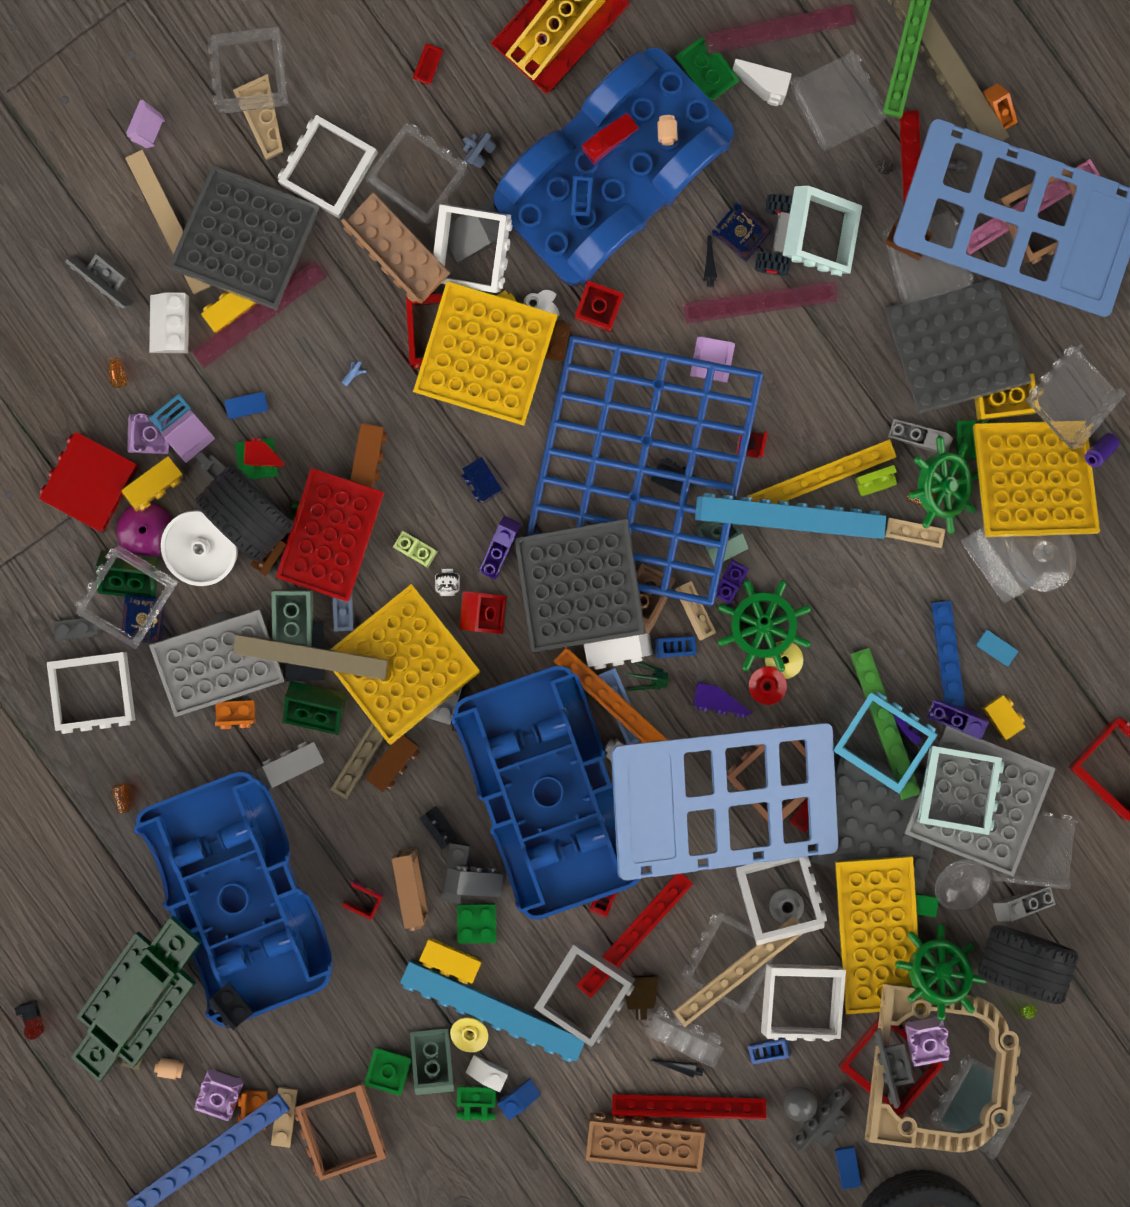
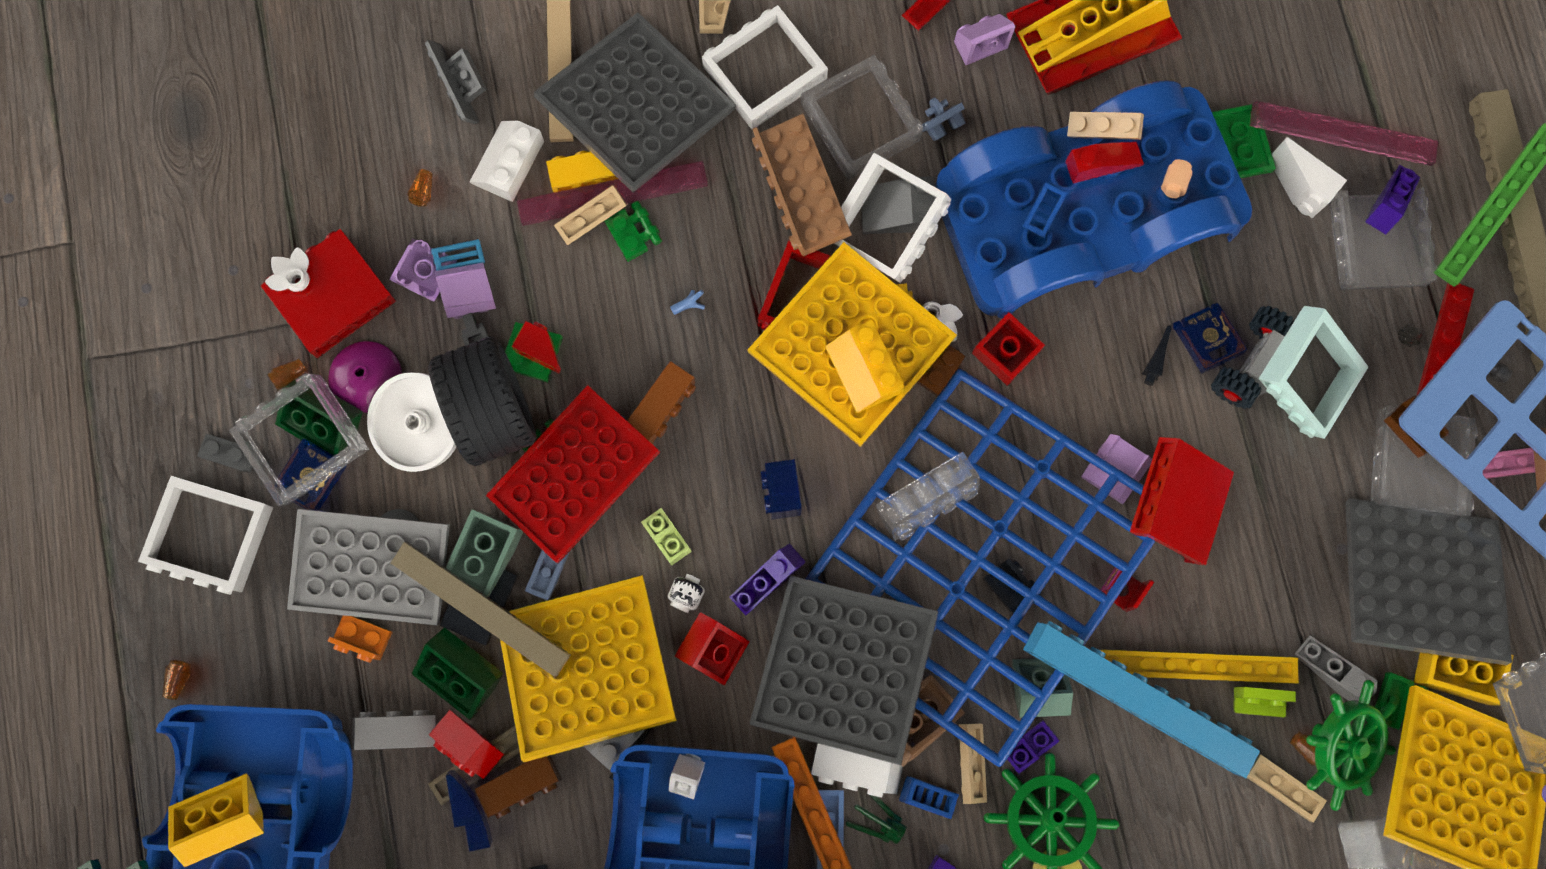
camera: 25 degrees right, 10 degrees down
yellow brick [121,456,183,512] -> none
blue slope [224,392,268,420] -> none
reddish brown bracket [250,540,286,576] -> none
clear pink plate [683,282,838,324] -> none
none -> yellow slope [168,773,264,867]
none -> white plate [265,247,310,292]
none -> clear orange cone [267,358,307,391]
none -> red brick [429,710,504,779]
none -> clear blue slope [446,770,493,852]
none -> tan plate [554,185,627,245]
none -> green plate [604,201,662,262]
none -> white slope [669,754,705,799]
none -> yellow slope [825,320,904,413]
none -> clear brick [876,452,980,541]
none -> lavender slope [954,14,1015,65]
none -> tan plate [1067,112,1144,140]
none -> red panel [1130,437,1234,566]
none -> dark purple slope [1365,165,1420,235]

